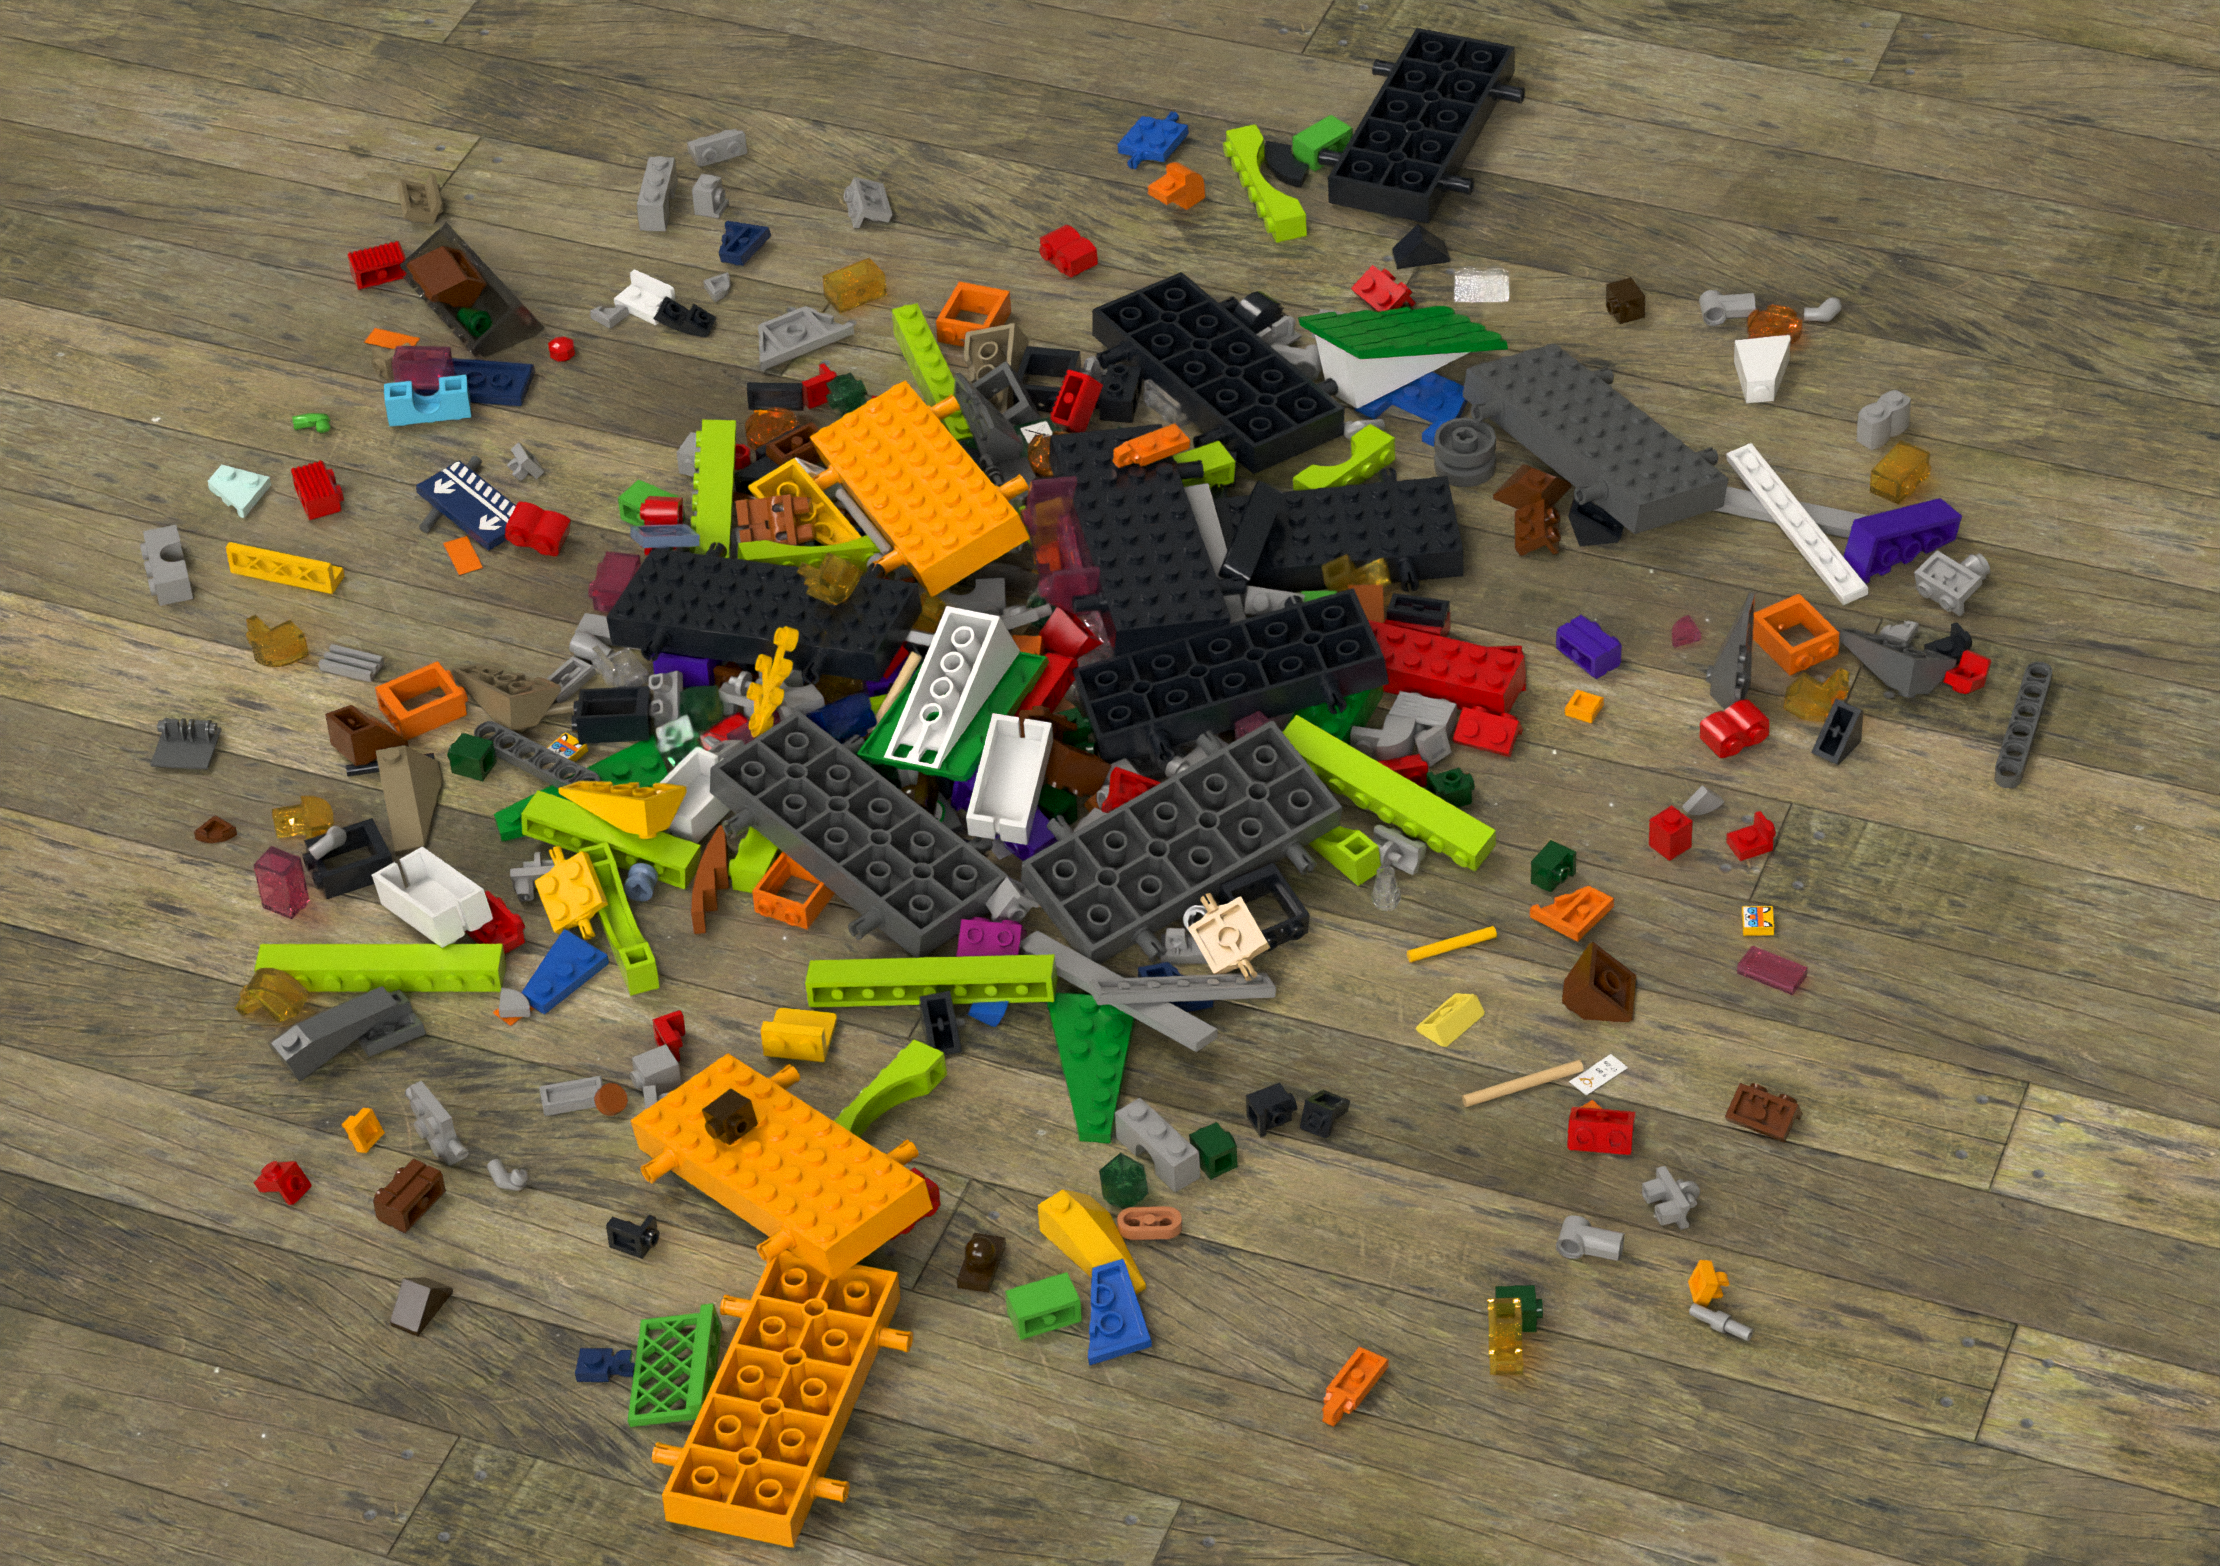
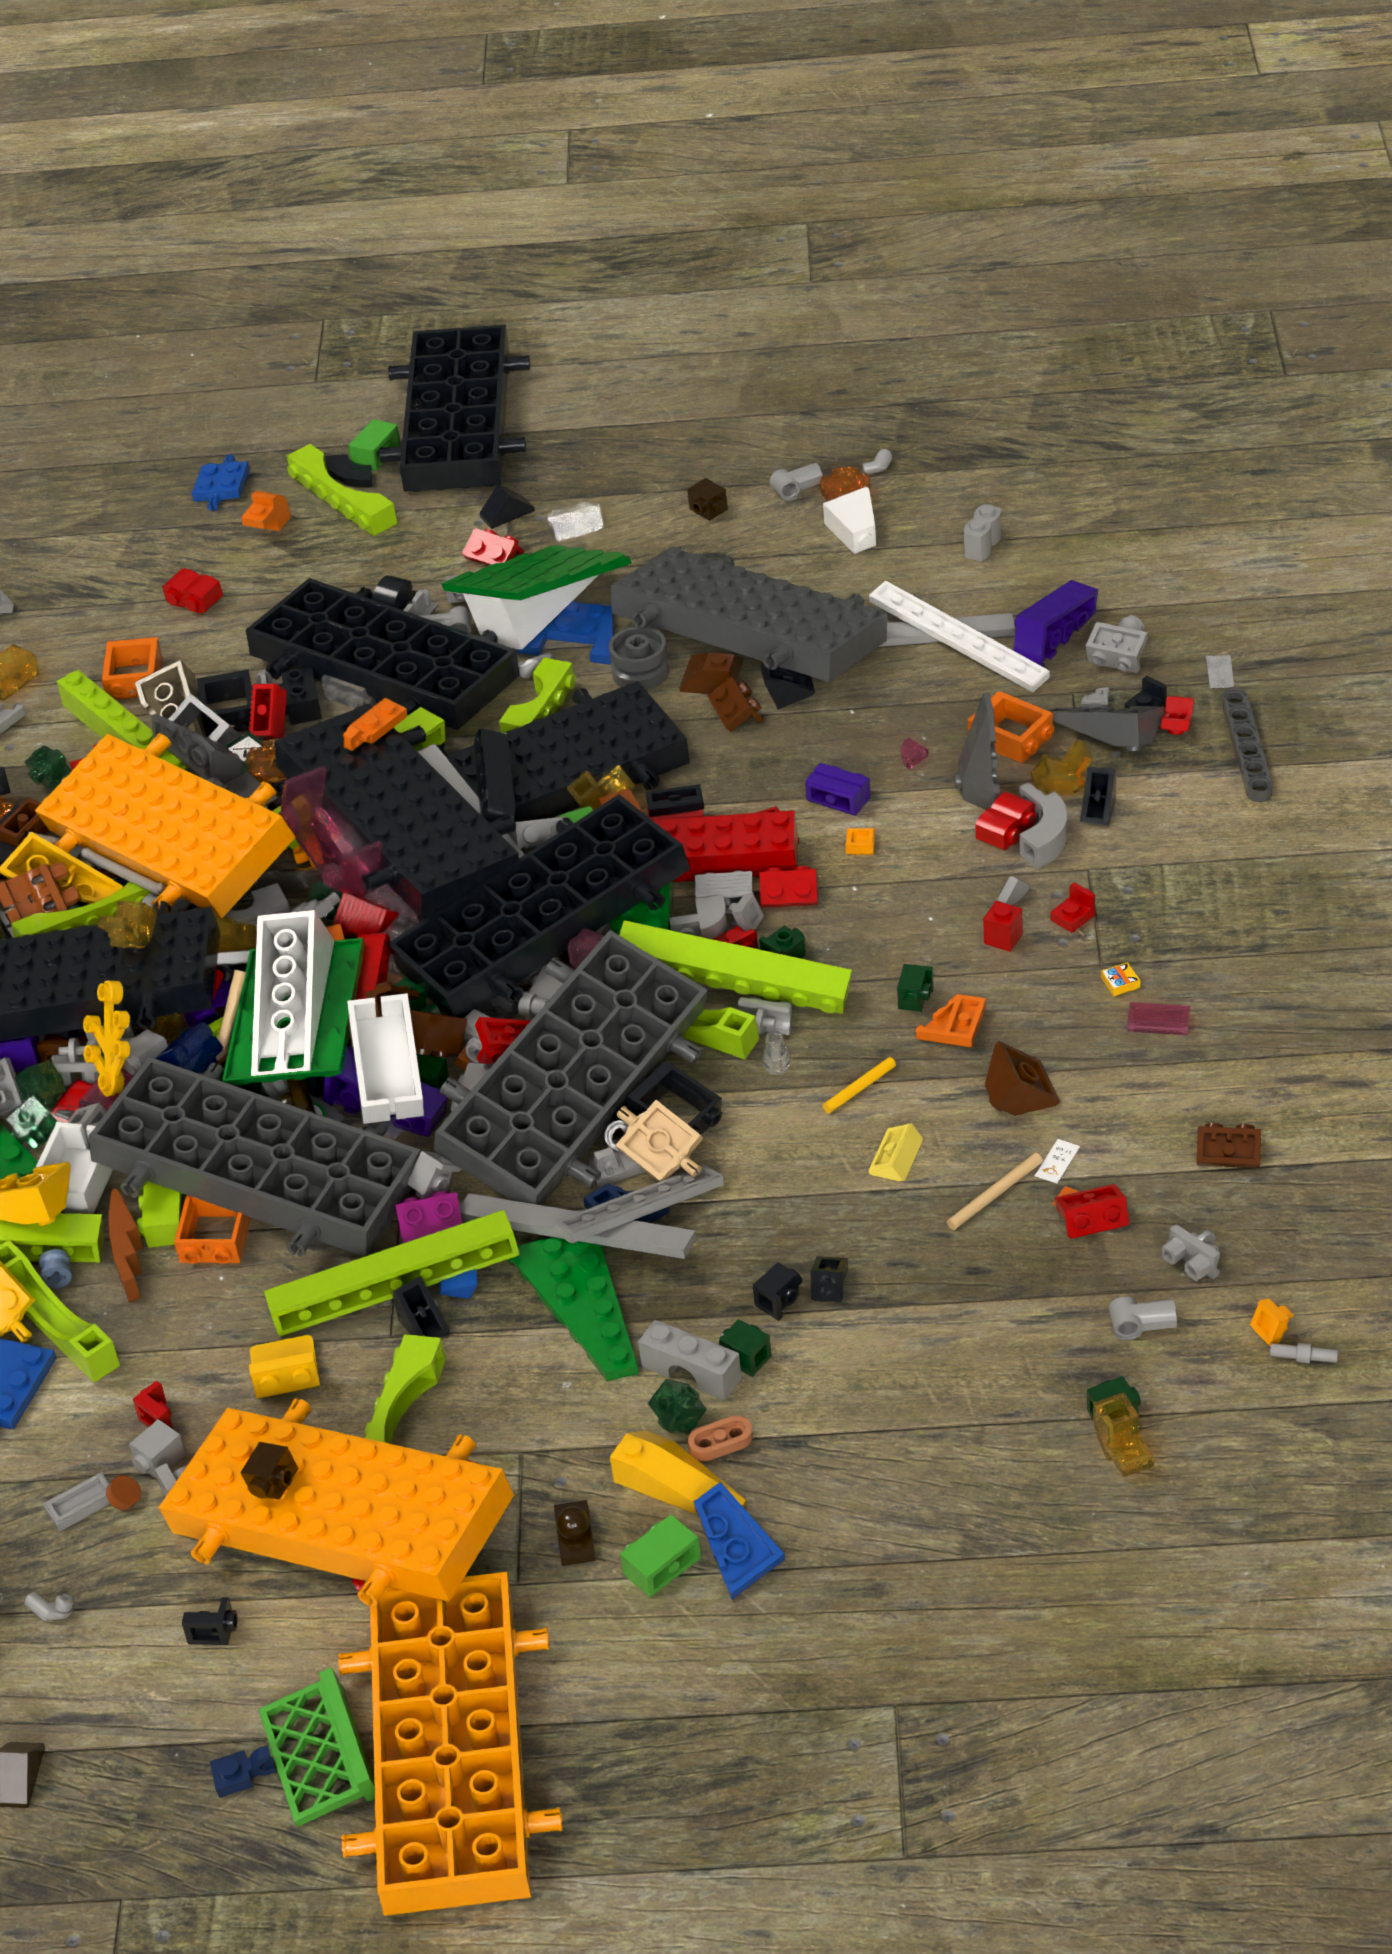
camera: 20 degrees left, 0 degrees up
red bracket [801,363,839,409] -> none
orange hinge [1322,1347,1389,1427] -> none
clear yellow brick [1870,440,1931,505] -> none
none -> light grey arch [1019,782,1067,869]
none -> clear sticker [1206,655,1234,688]

